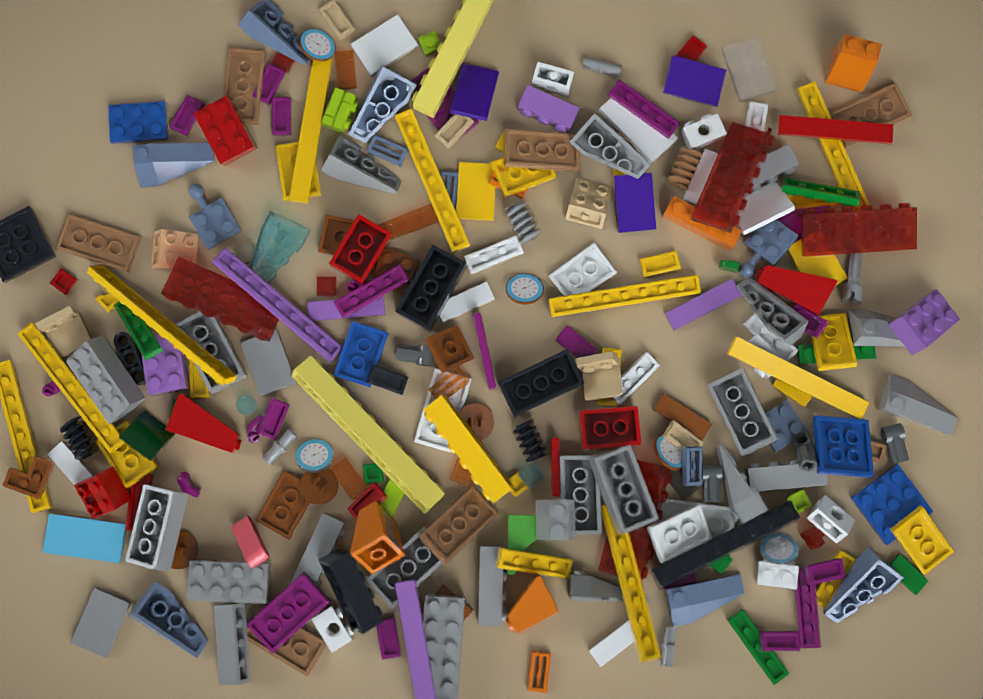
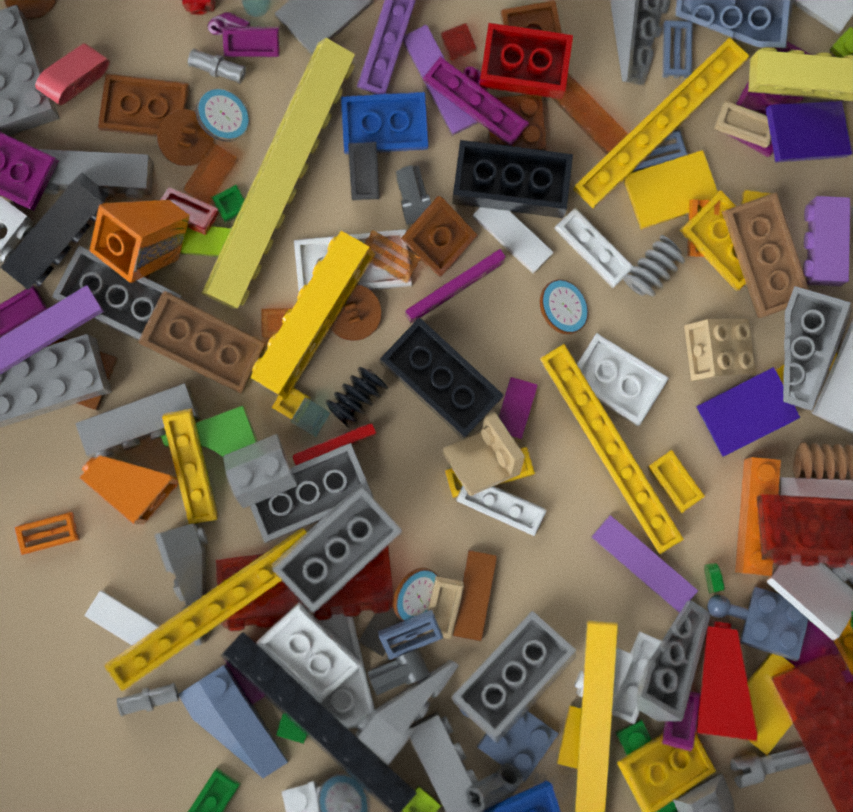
camera: 65 degrees right, 0 degrees up
red brick [578,406,642,450] -> none

